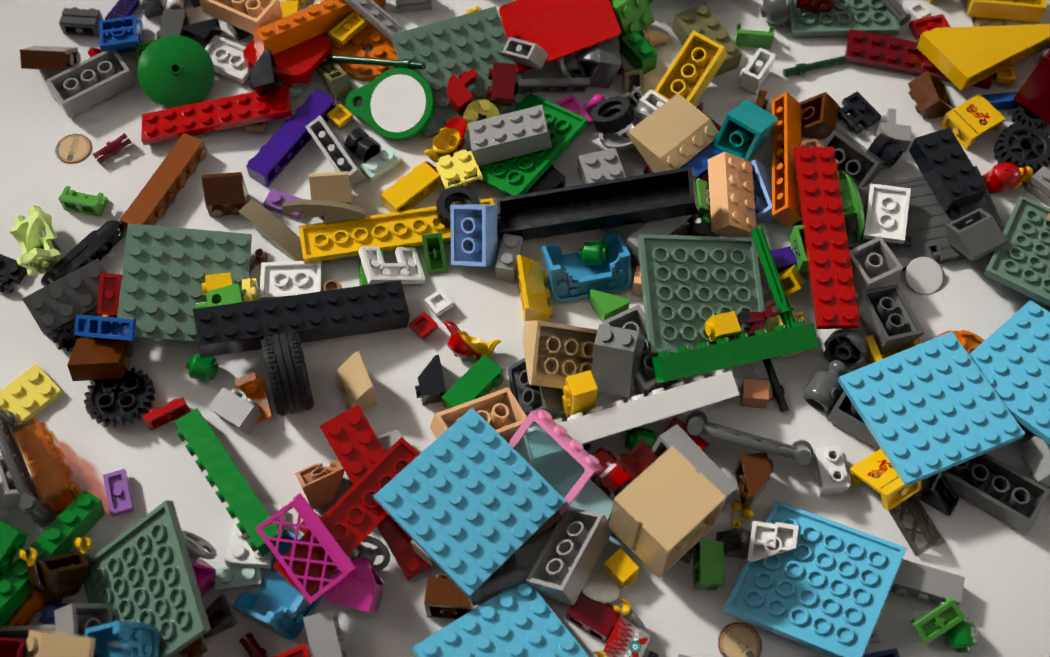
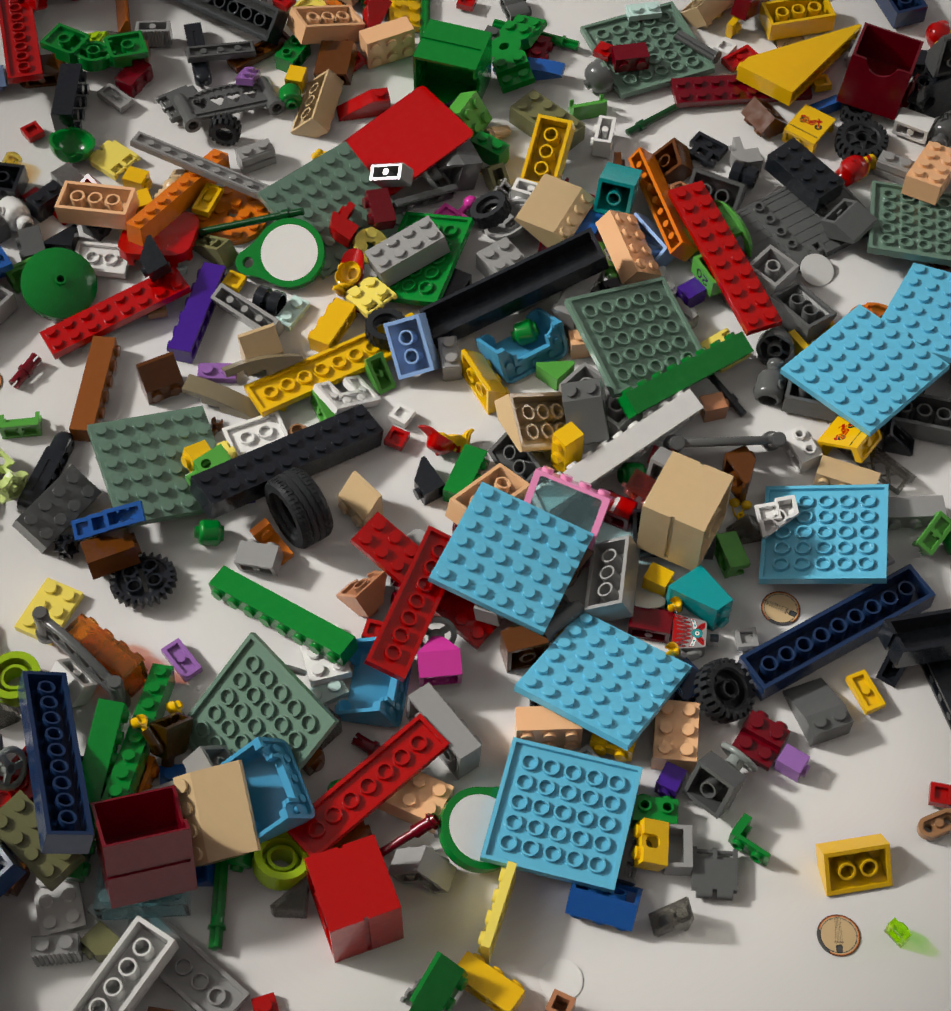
camera: 20 degrees left, 5 degrees down
red plate [97,273,122,316] -> none
red plate [143,397,191,431] -> none
dark pink fence [255,493,357,604] -> none
yellow brick [705,311,741,342] -> none
dark red piece [736,303,781,336] -> none
green axle [751,227,795,328] -> none
yellow brick [779,265,805,296] -> none
white plate [863,184,911,244] -> none
none -> teal slope [665,565,733,631]
none -> tan brick [813,455,881,485]

